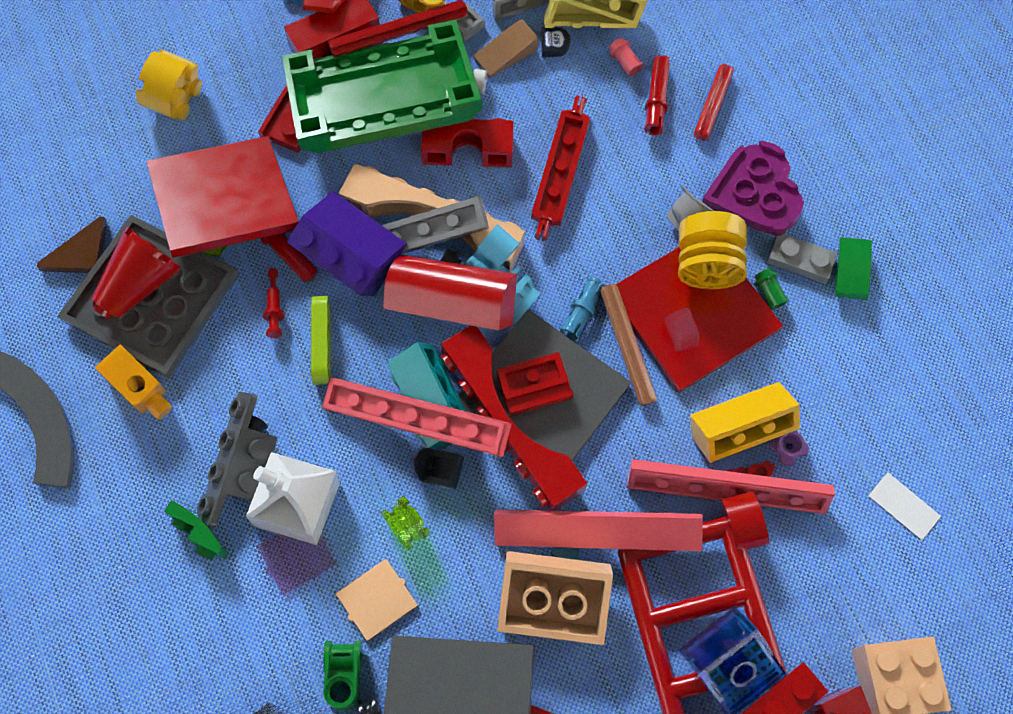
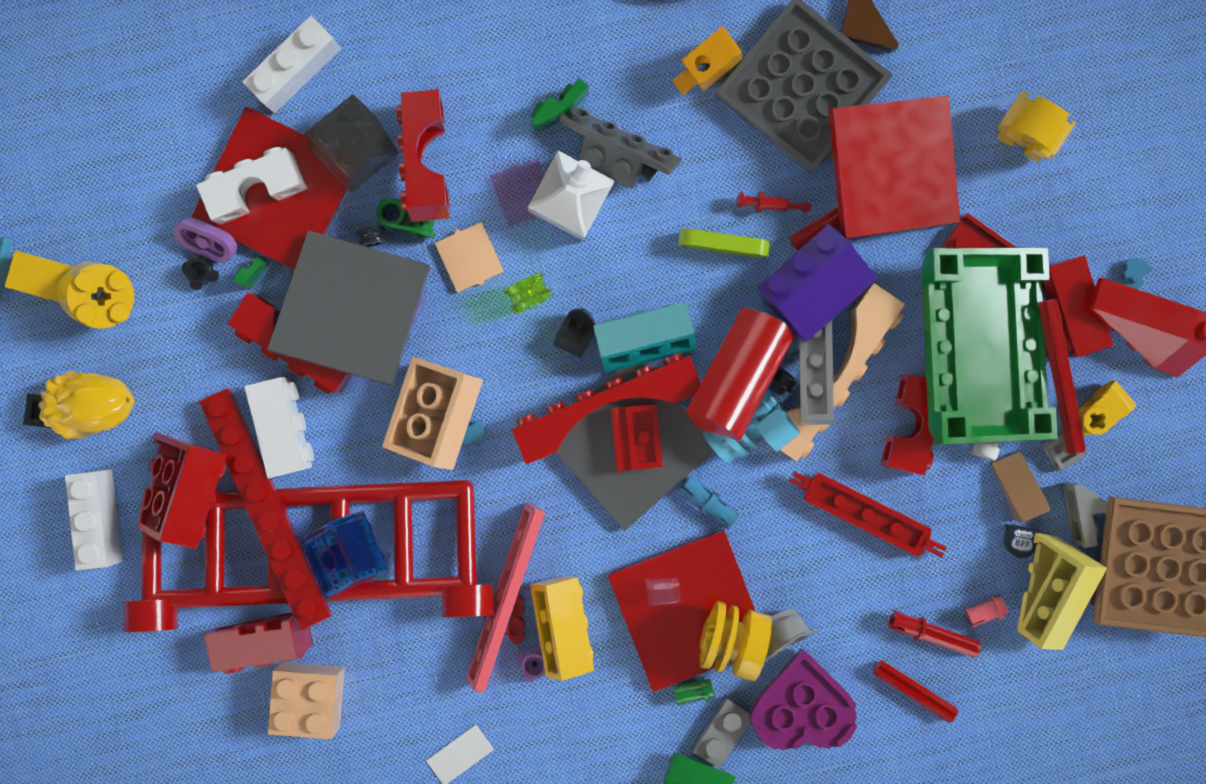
camera: 100 degrees right, 20 degrees up
red cone [91,227,181,319] -> none
coral tile [322,377,512,457] -> none
coral tile [494,509,703,551] -> none
nougat axle [600,284,657,406] -> none
none -> red arch [396,89,450,222]

